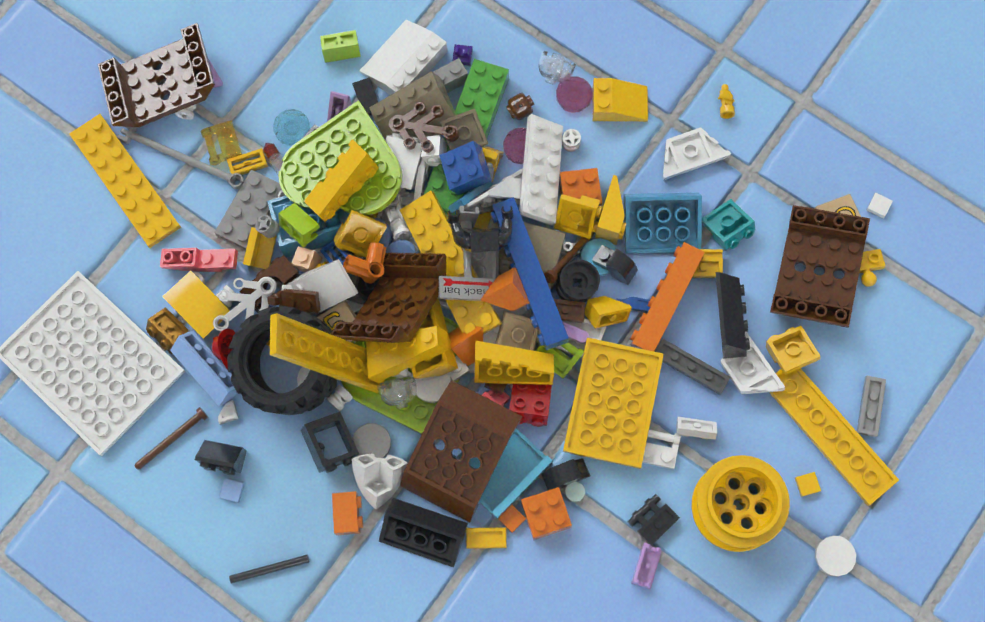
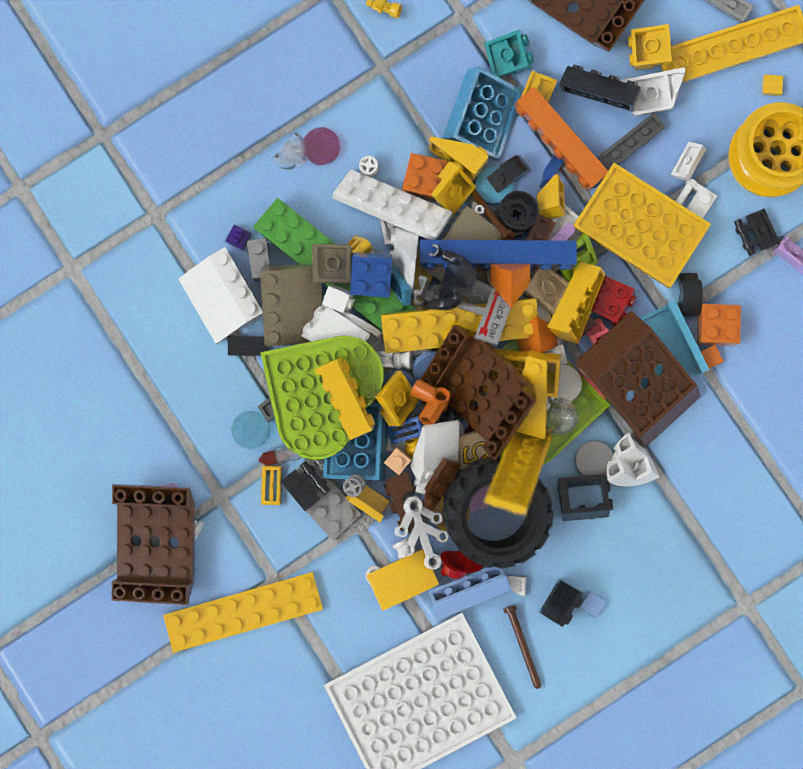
camera: 70 degrees left, 10 degrees up
light grey hinge [117,127,244,189] -> none
pearl gold bracket [146,307,189,354] -> none
coral slope [160,248,238,272] -> none
clear yellow plate [201,120,242,166] -> none
black bar [229,554,309,584] -> none
lime hinge [278,203,319,248] -> none
lime hinge [320,30,361,63] -> none
white wheel [326,385,353,412] -> none
lavender slope [327,91,352,121] -> none
orange brick [332,491,363,535] -> none
black slope [379,498,468,568] -> none
plant [389,102,460,153] -> none
yellow tile [466,527,506,549] -> none
clear pink tile [503,127,527,164] -> none
reddish brown head [506,93,535,120] -> none
light aqua tile [565,482,585,502] -> none
yellow slope [592,78,648,122] -> none
white wing [663,128,731,180] -> none
none -> black plate [280,461,330,511]

